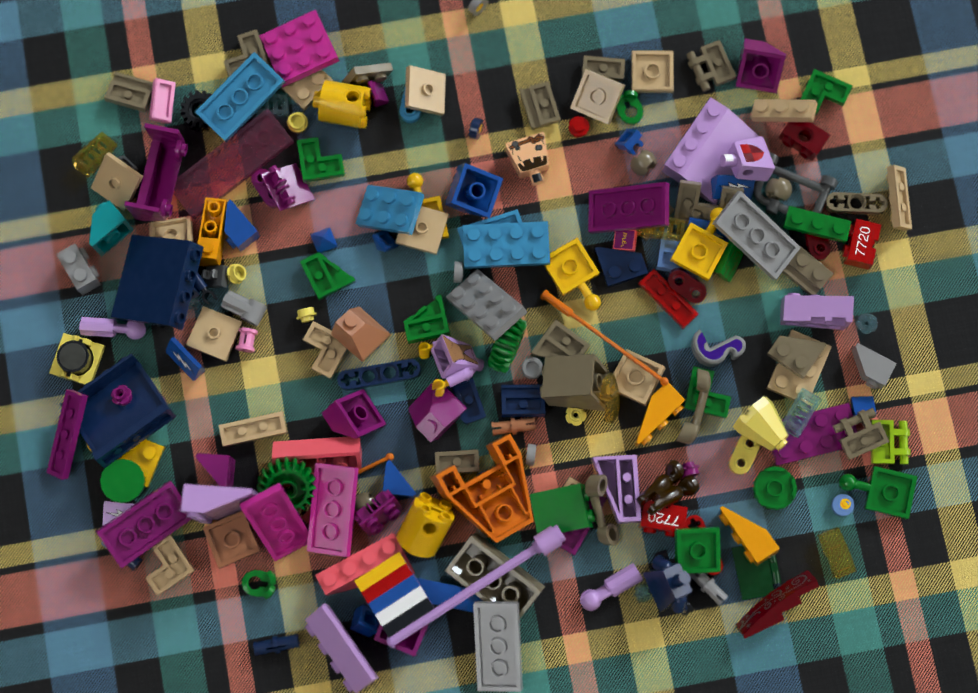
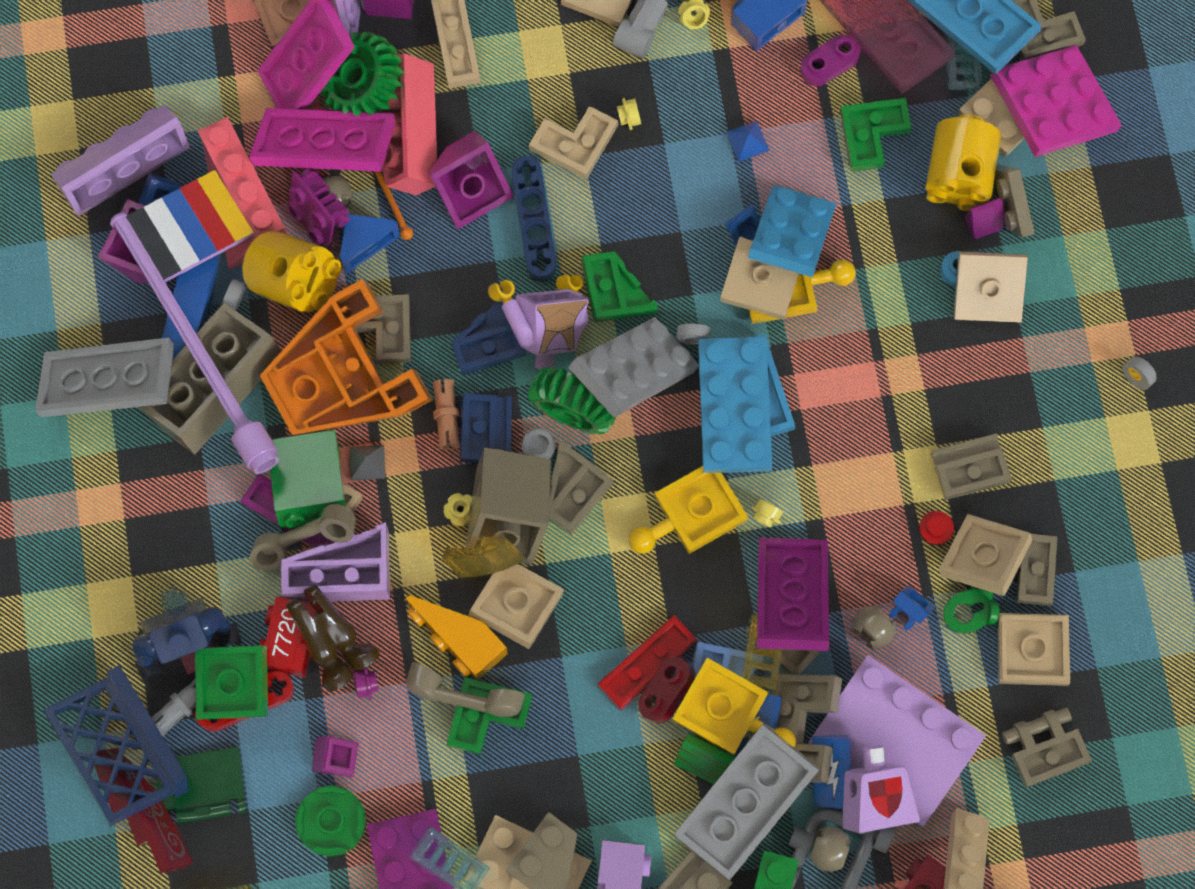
camera: 90 degrees right, 5 degrees down
bright pink bush [235,327,258,353] -> none
green piece [242,570,276,600] -> none
dark blue pin [253,633,300,656] -> none
magenta hinge [260,163,315,212] -> none
light yellow plate [287,112,308,133] -> none
green wing [300,252,356,300] -> none
nougat slope [331,306,391,362] -> none
magenta slope [408,378,467,442] -> none
blue slope [444,163,503,218] -> none
dark blue tile [469,118,483,140] -> none
light nougat torso [505,132,549,186] -> none
light grey tile [525,444,536,466] -> none
orange piece [540,289,669,386] -> none
lavender piece [580,563,643,611] -> none
dark blue wing [594,247,648,288] -> none
magenta tile [613,230,638,252] -> none
light grey animal [691,329,746,367] -> none
light orange slope [718,506,780,566] -> none
light yellow plate [729,435,760,475] -> none
light yellow cone [733,396,789,451] -> none
magenta slope [736,38,786,94] -> none
none -> dark blue fence [44,665,188,827]
none -> light grey tile [222,279,246,311]
none -> magenta slope [312,736,359,777]
none -> dark grey slope [350,445,385,481]
none -> light yellow plate [751,498,784,528]

